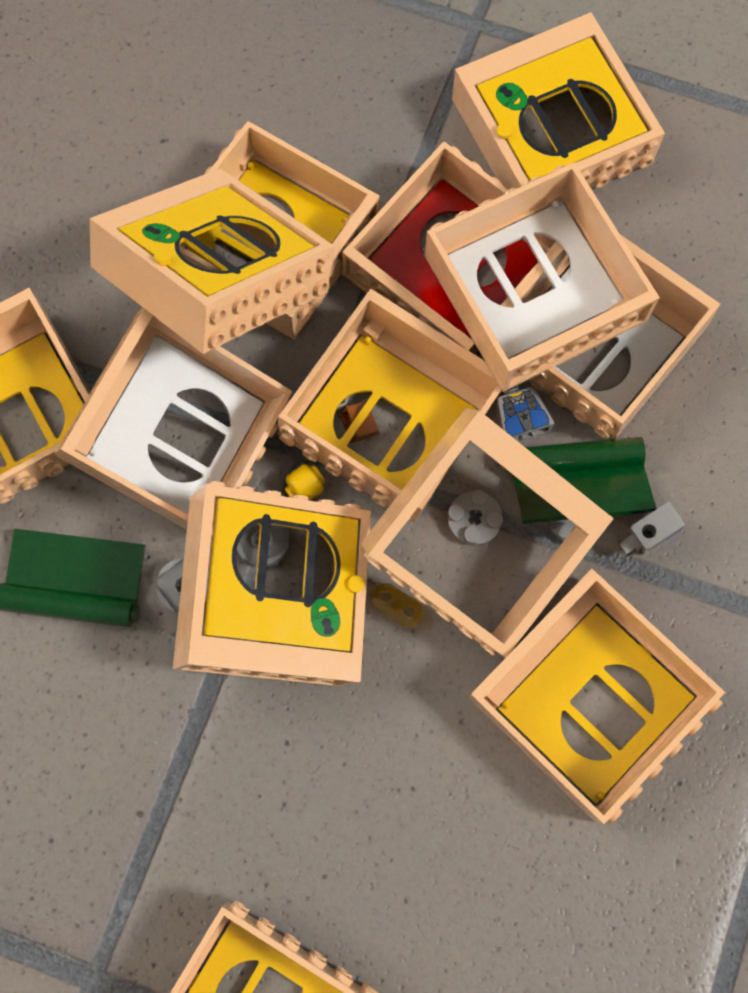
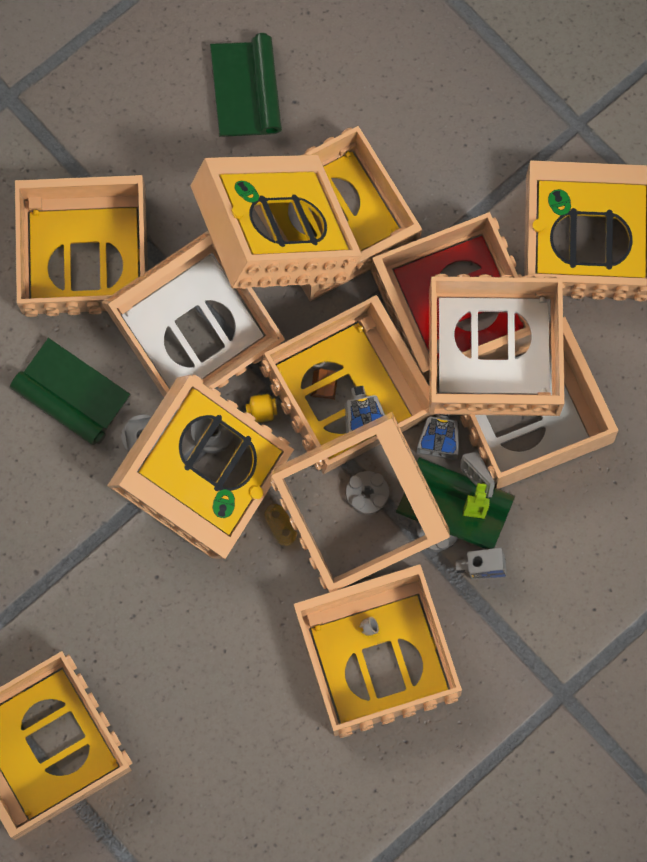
camera: 25 degrees right, 0 degrees up
none -> dark green door [210,33,282,137]
none -> torso [345,386,385,433]
none -> light grey hinge [360,617,379,636]
none -> light grey slope [460,451,495,498]
none -> lime plate [463,483,489,519]

